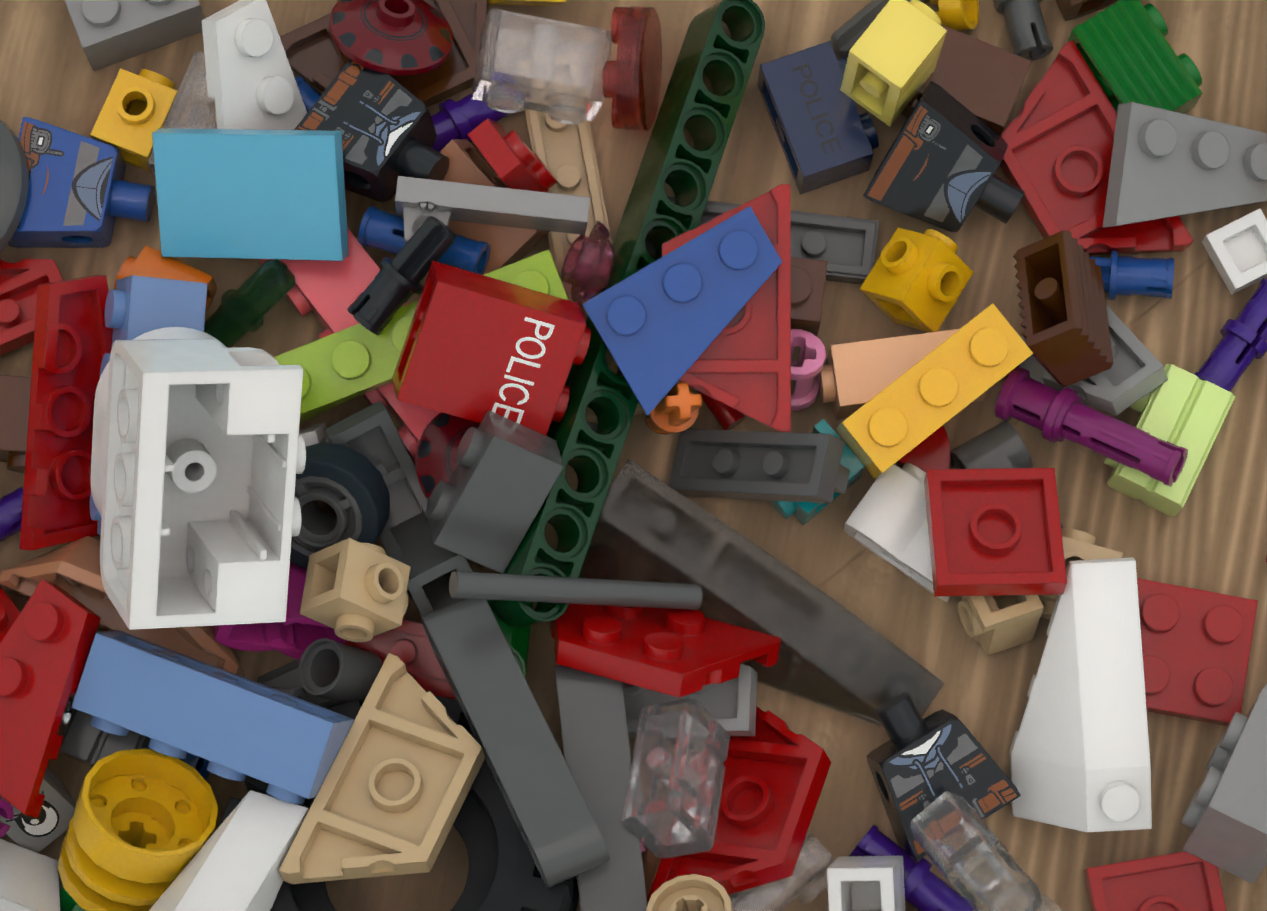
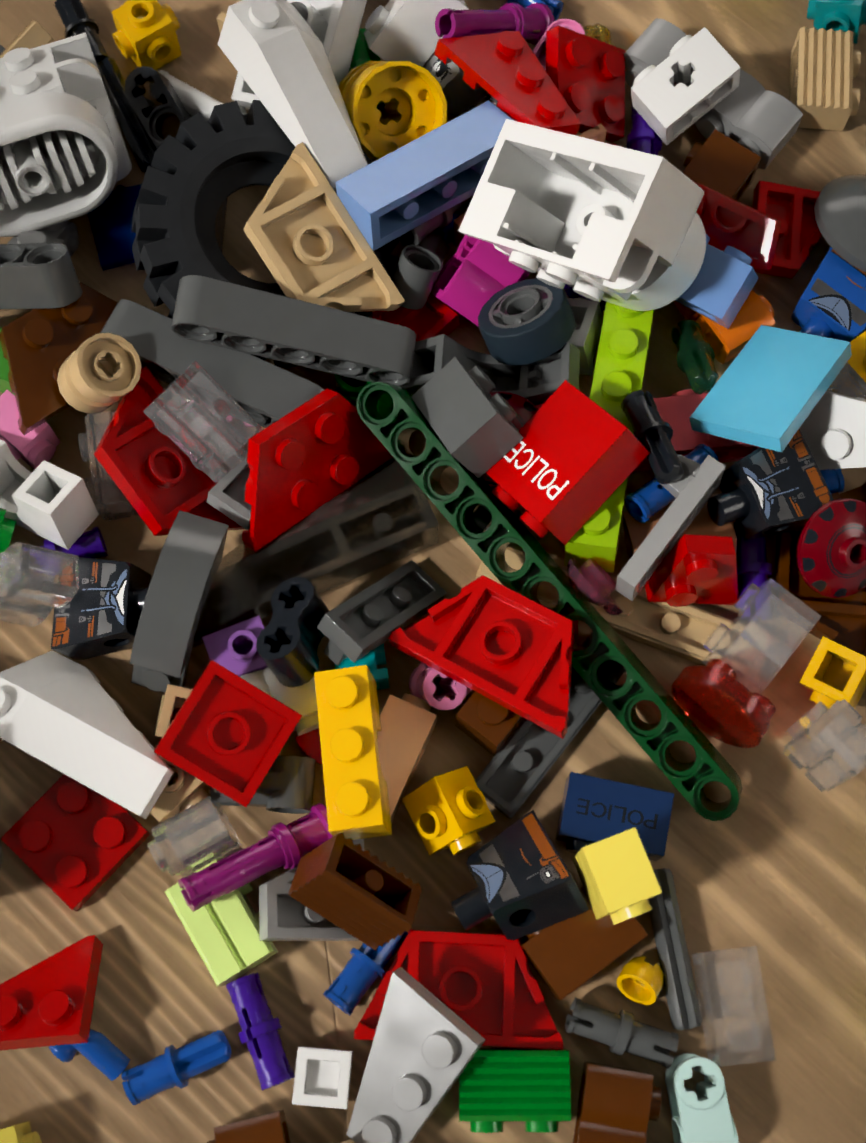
camera: 125 degrees right, 5 degrees down
tan brick [300,538,411,642] -> none
dark grey bar [449,571,703,610] -> none
blue wing [582,206,782,416] -> none
orange axle [644,382,703,435] -> none
none -> dark grey arch [130,510,229,693]
none -> clear brick [147,796,243,878]
none -> medium lavender brick [202,615,268,677]
none -> black axle [256,577,330,688]

